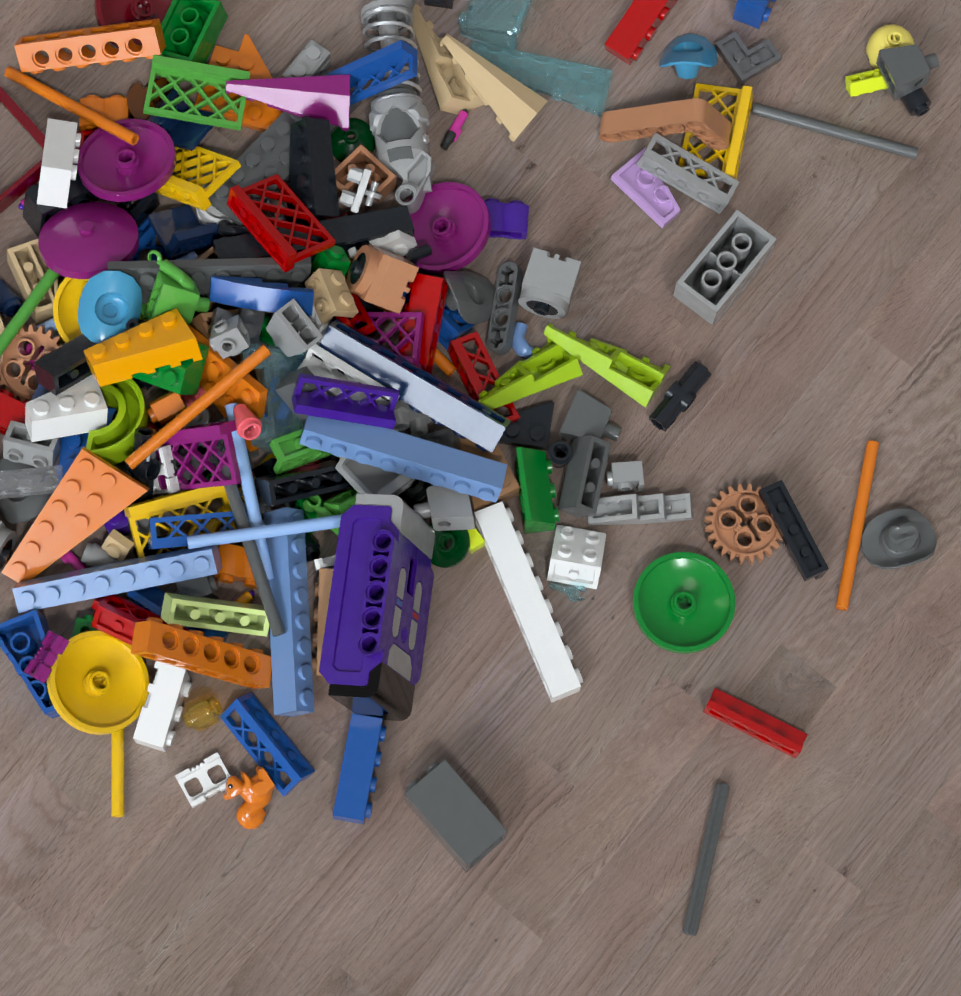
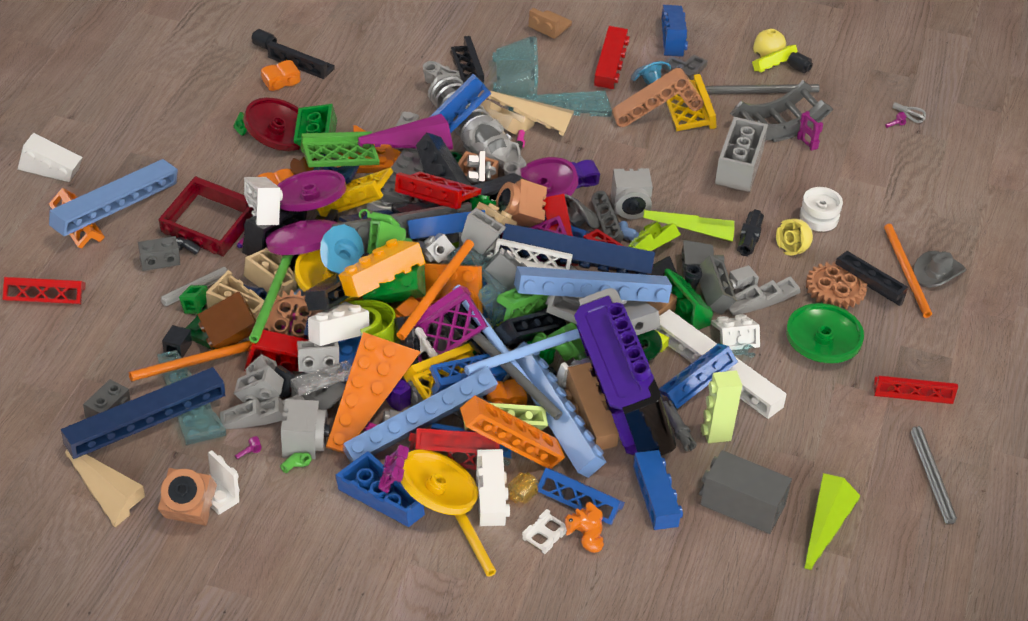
camera: 20 degrees left, 30 degrees down
orange piece [4,66,139,145] -> none
orange brick [14,18,166,74] -> none
tan plate [101,529,134,561] -> none
coral cone [233,404,262,440] -> none
dark purple fence [291,373,399,429] -> none
lavender wing [611,147,681,229] -> none
light grey fence [636,133,739,214] -> none
dark grey torso [876,44,939,100] -> none
none -> blue fence [658,343,738,409]
none -> dark grey pin [662,400,697,451]
none -> yellowish green brick [701,370,742,443]
none -> dark grey fence [730,80,833,142]
none -> light yellow cylinder [776,219,813,256]
none -> magenta piece [797,111,823,151]
none -> white wheel [800,187,843,232]
none -> lime wedge [804,473,860,570]

